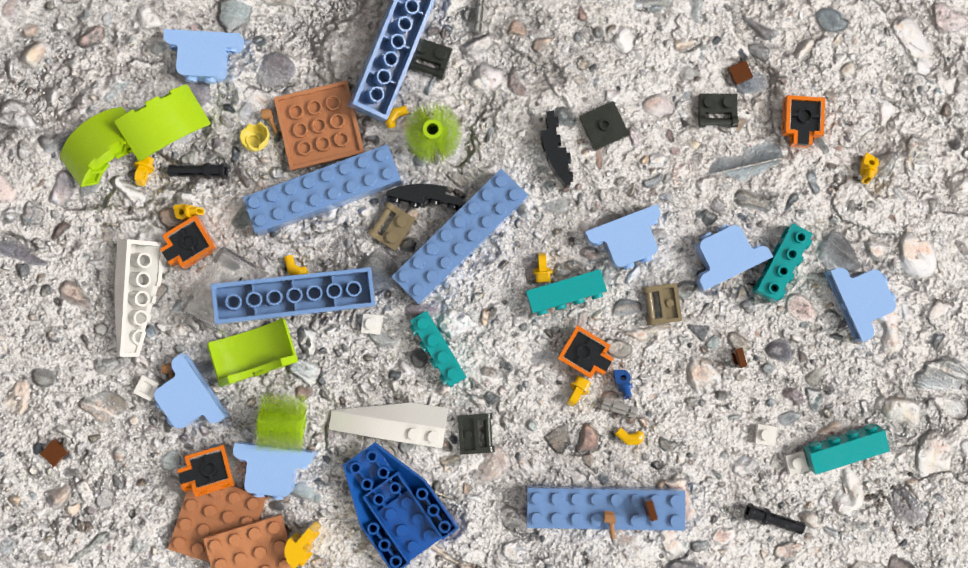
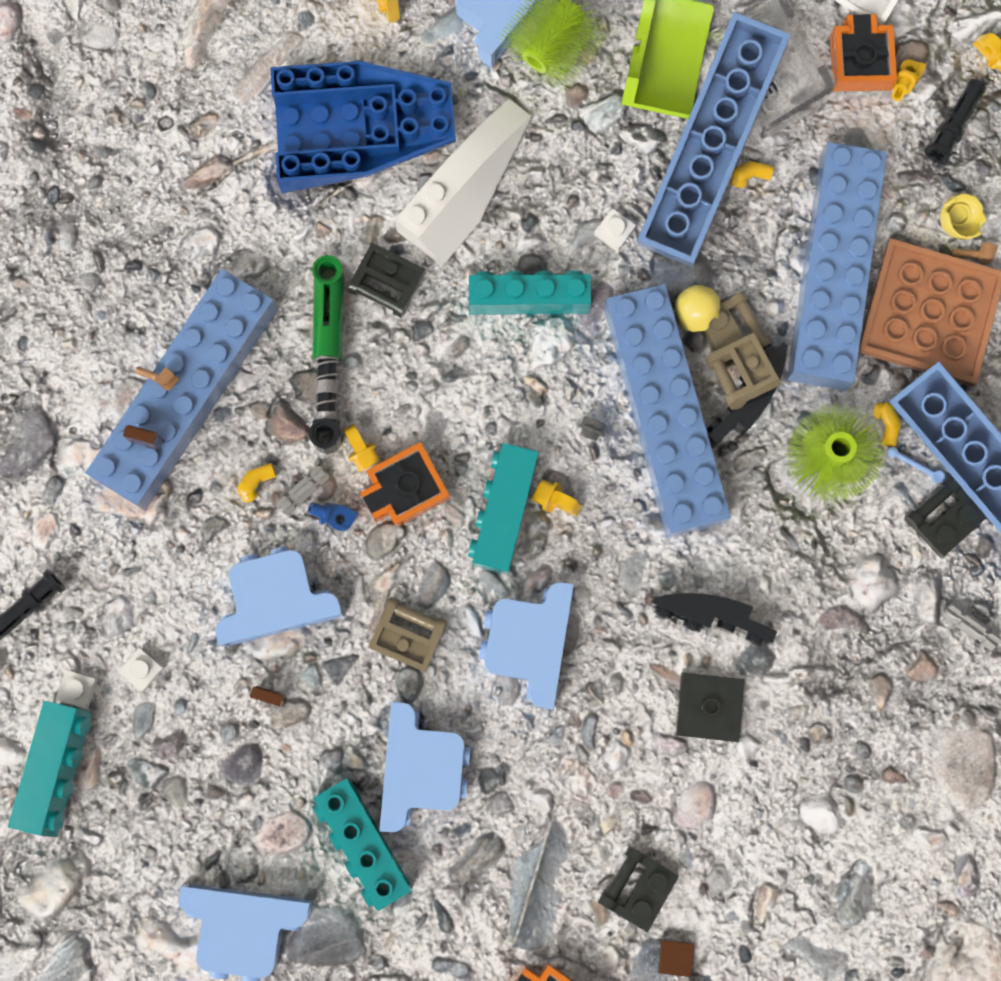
camera: 120 degrees right, 5 degrees down
none -> light blue brick [215,546,344,647]
none -> piece [309,255,345,454]
none -> dark grey plate [577,416,607,441]
none -> light yellow hair [675,285,721,332]
none -> dark tan plate [706,332,781,410]
none -> light blue hinge [886,446,945,483]

